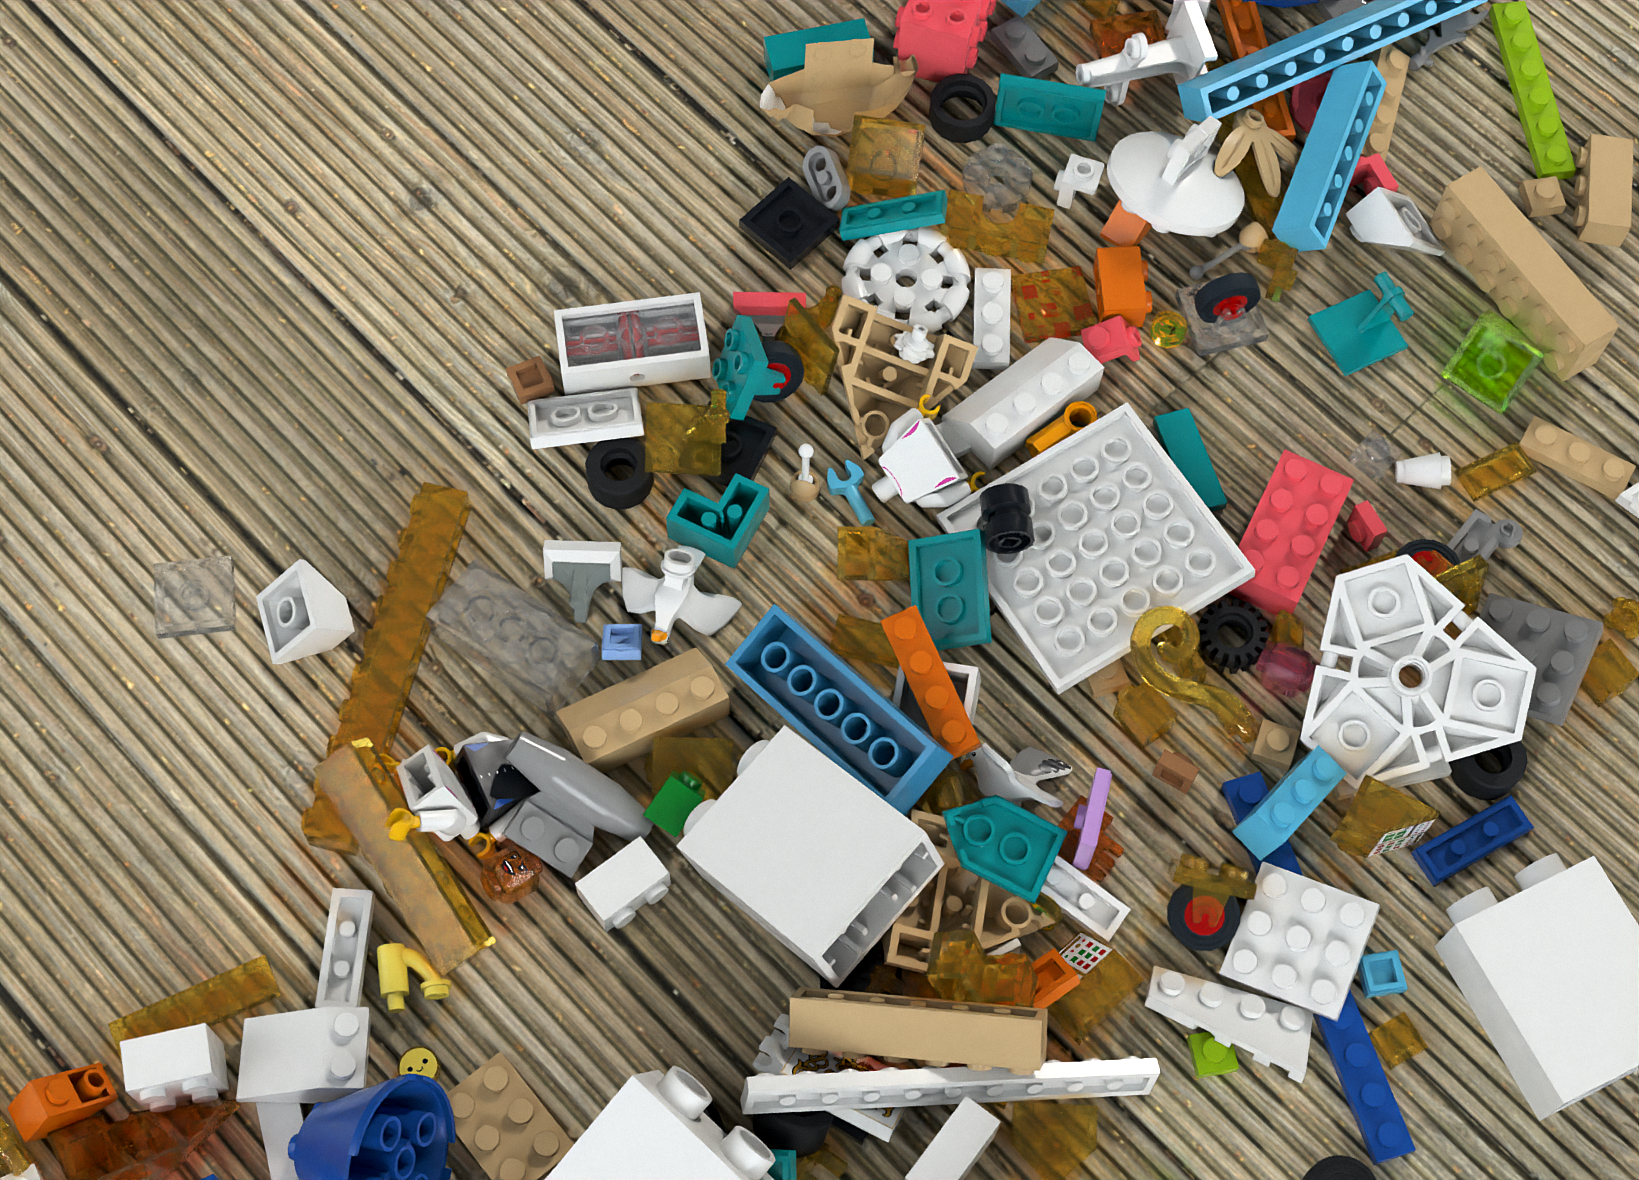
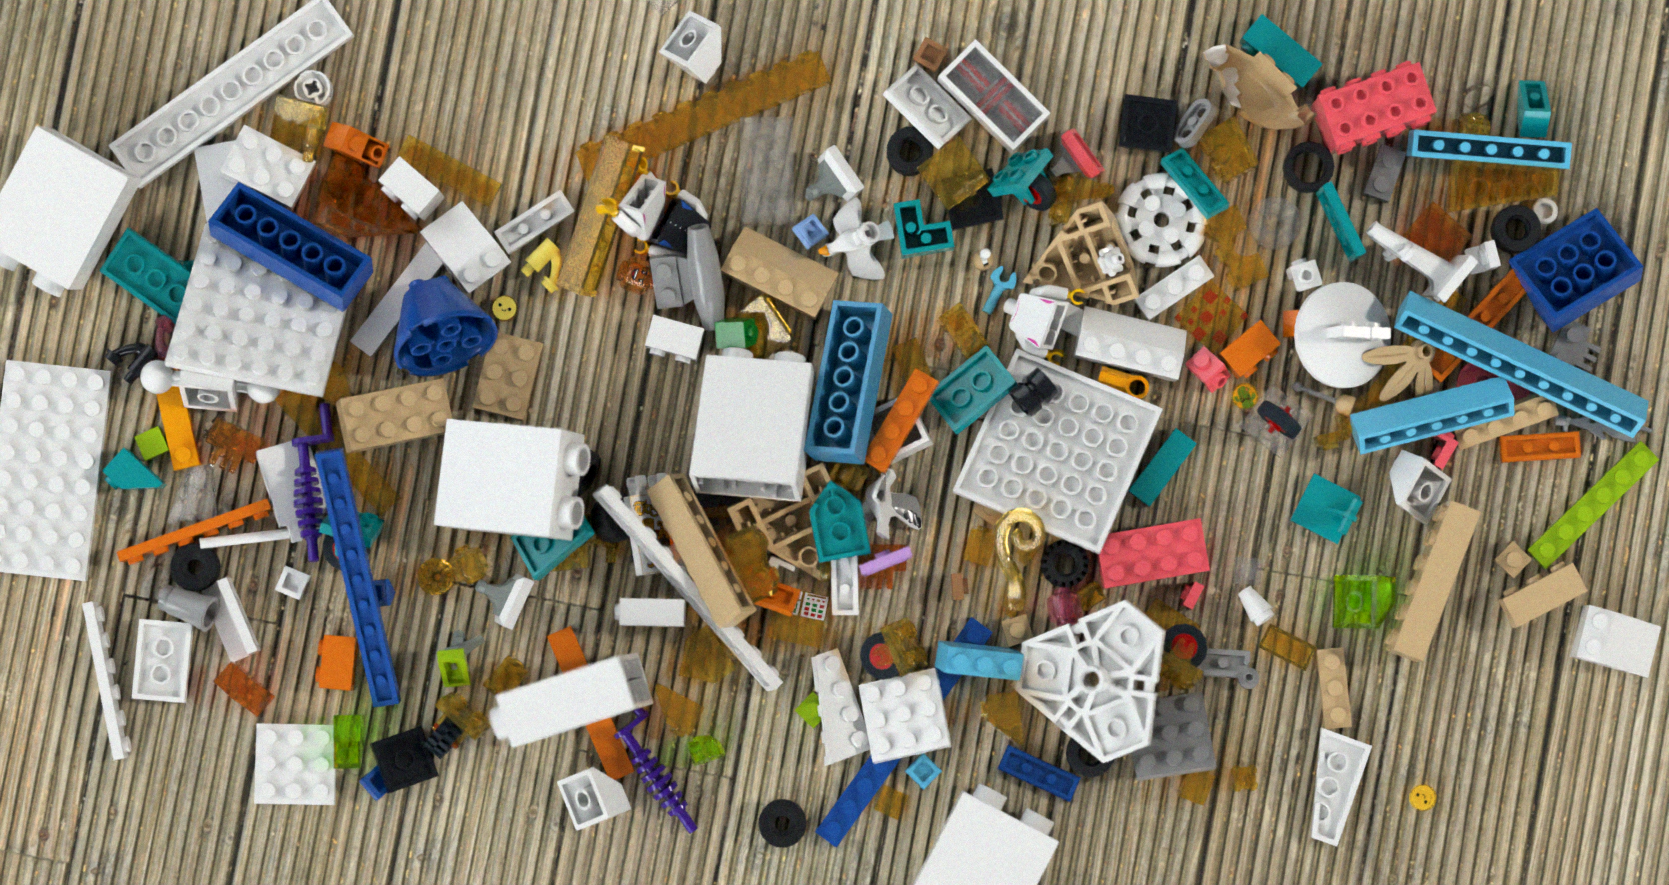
camera: 55 degrees right, 20 degrees up
none -> orange tile [1499,431,1581,463]

